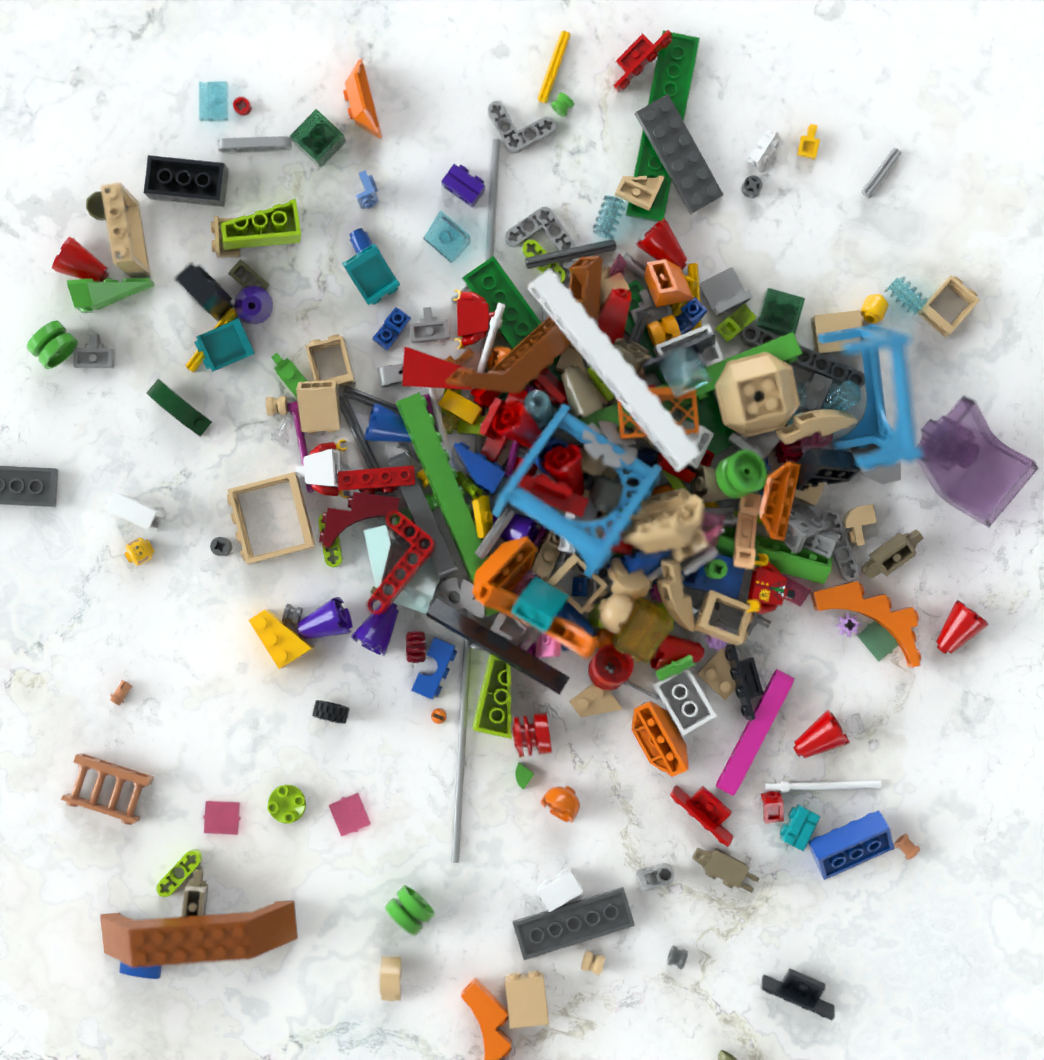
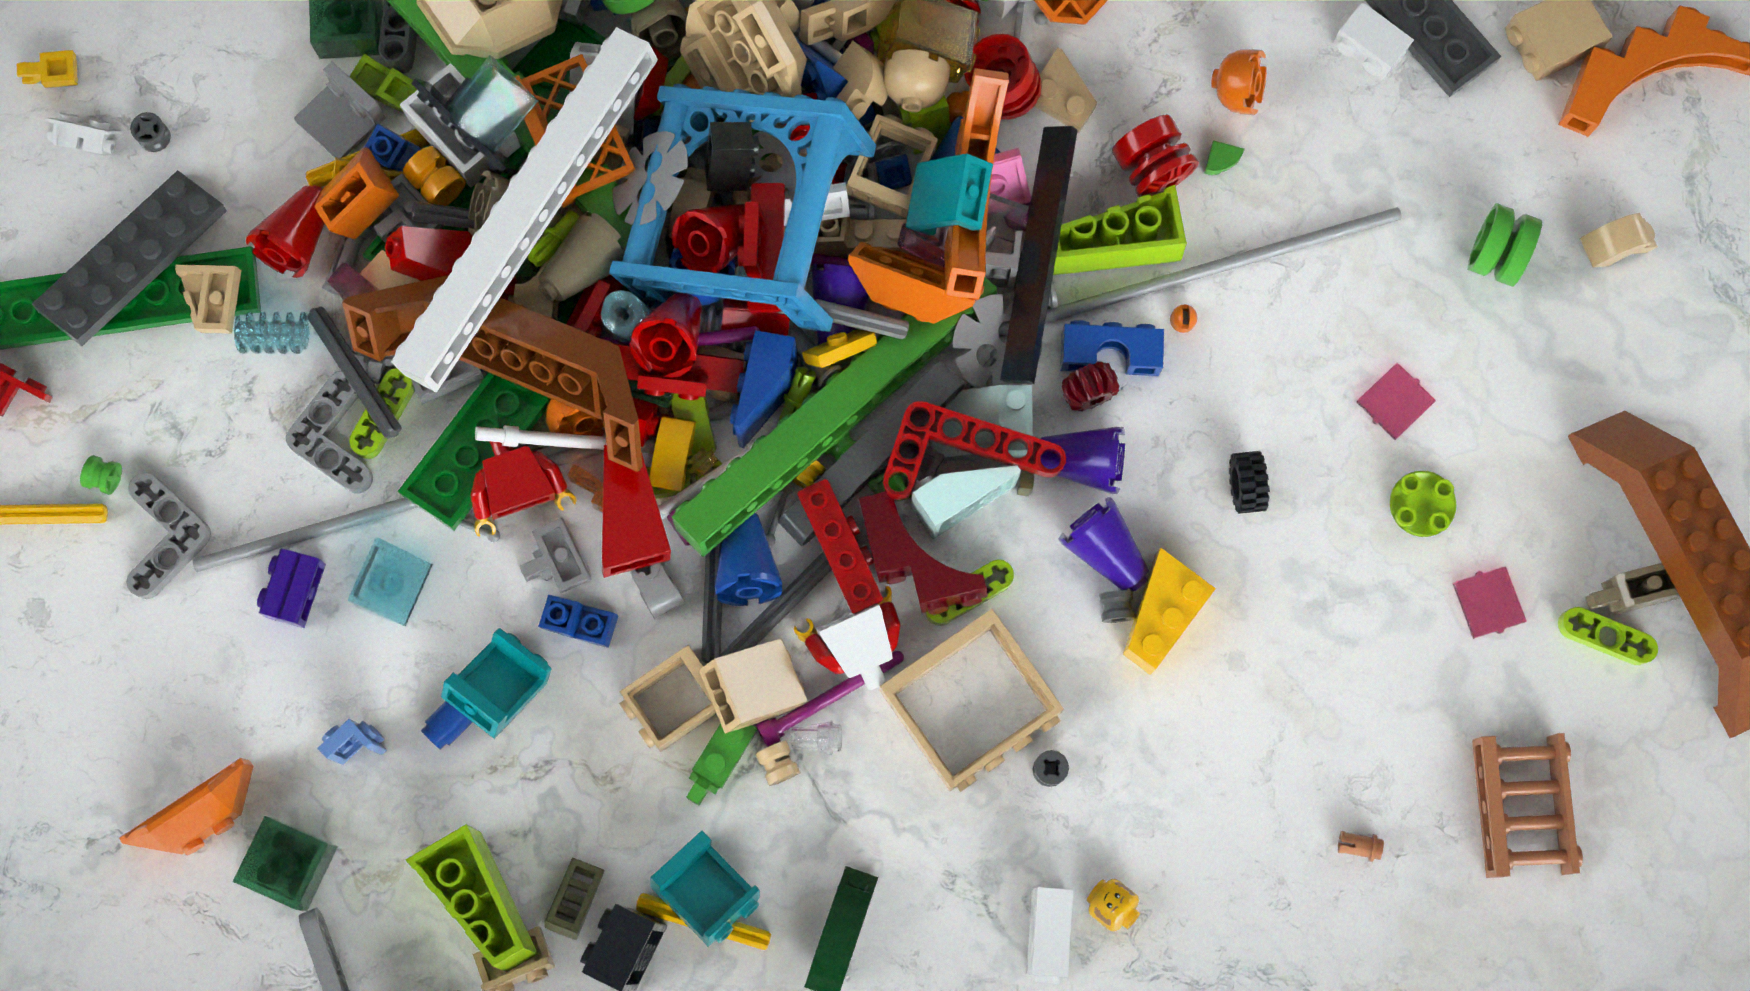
camera: 115 degrees left, 10 degrees down
dark purple cone [234,286,273,324] -> none

